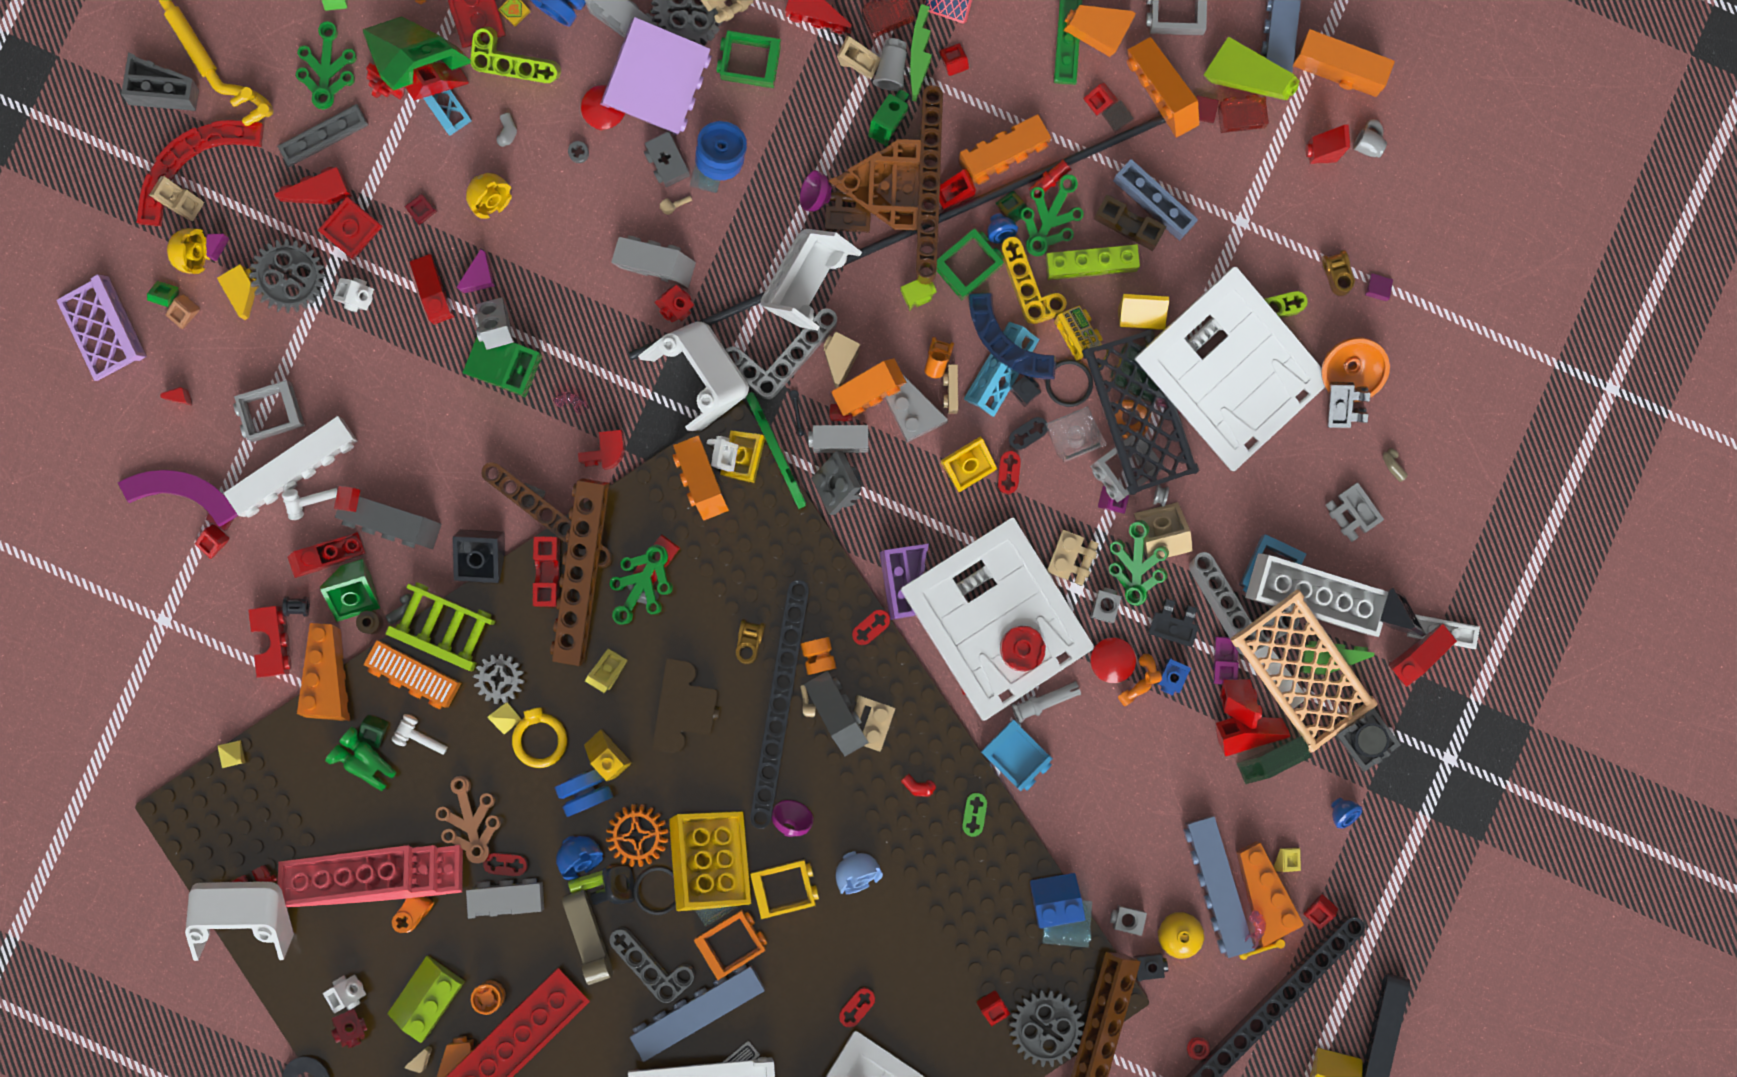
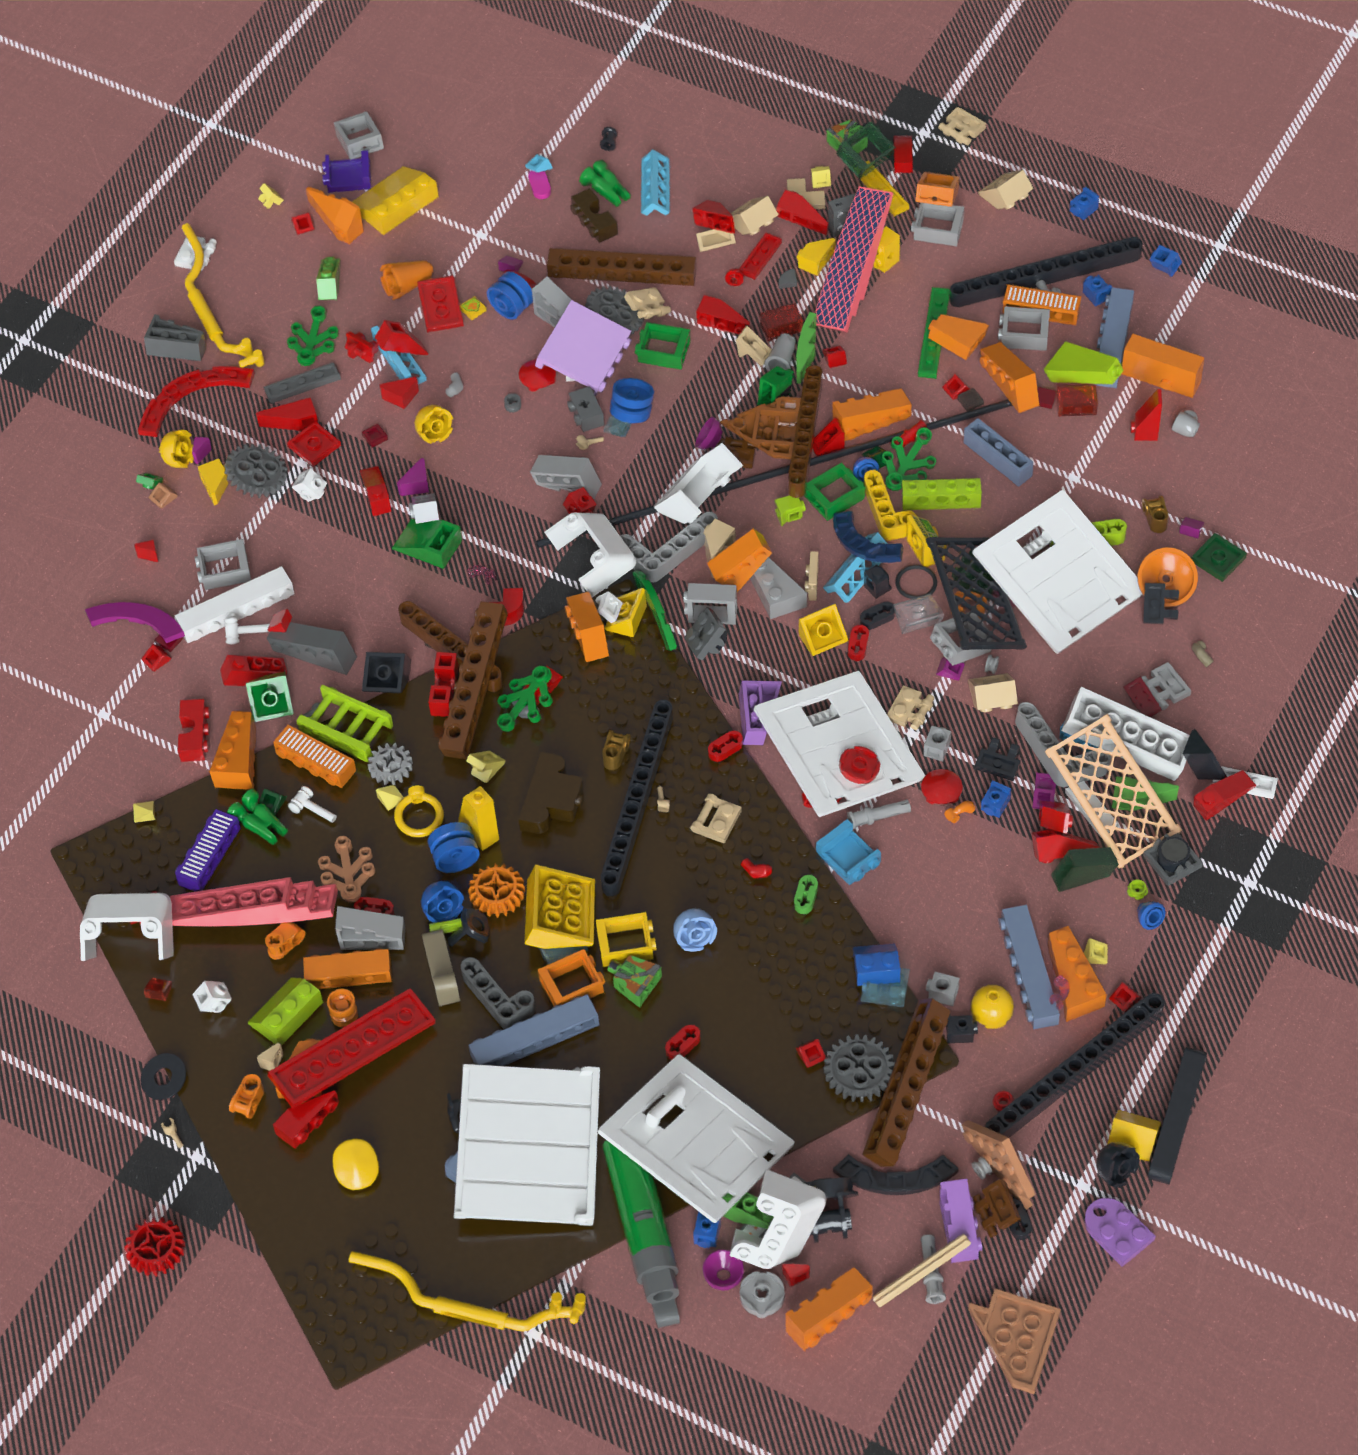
camera: 10 degrees right, 30 degrees down
lavender fence [57,274,146,381] -> none
tan slope [150,176,205,221] -> none
black bush [283,596,310,617] -> none
dark red brick [331,1009,367,1048] -> none
dark brown brick [356,611,383,634] -> none
green wedge [363,16,471,91] -> none
lime beam [470,27,561,83] -> none
black tyre [634,866,676,915] -> none
magenta piece [772,800,814,837] -> none
black hinge [790,390,805,437] -> none
orange wheel [801,637,836,675] -> none
dark grey wedge [804,671,869,756] -> none
orange piece [924,336,954,378] -> none
dark brown arch [1094,195,1167,251] -> none
green plant [1109,520,1169,606] -> none
yellow slope [1118,294,1169,330] -> none
orange arm [1139,654,1162,684] -> none
yellow hinge [1239,939,1285,960] -> none
none -> clear red slope [144,978,172,1001]
none -> dark purple brick [175,809,241,892]
none -> orange brick [303,949,392,989]
none -> red slope [379,376,419,409]
none -> torso [608,955,662,1007]
none -> dark red plate [1123,676,1162,717]
none -> lime plate [1127,879,1148,900]
none -> dark green plate [1191,533,1247,582]

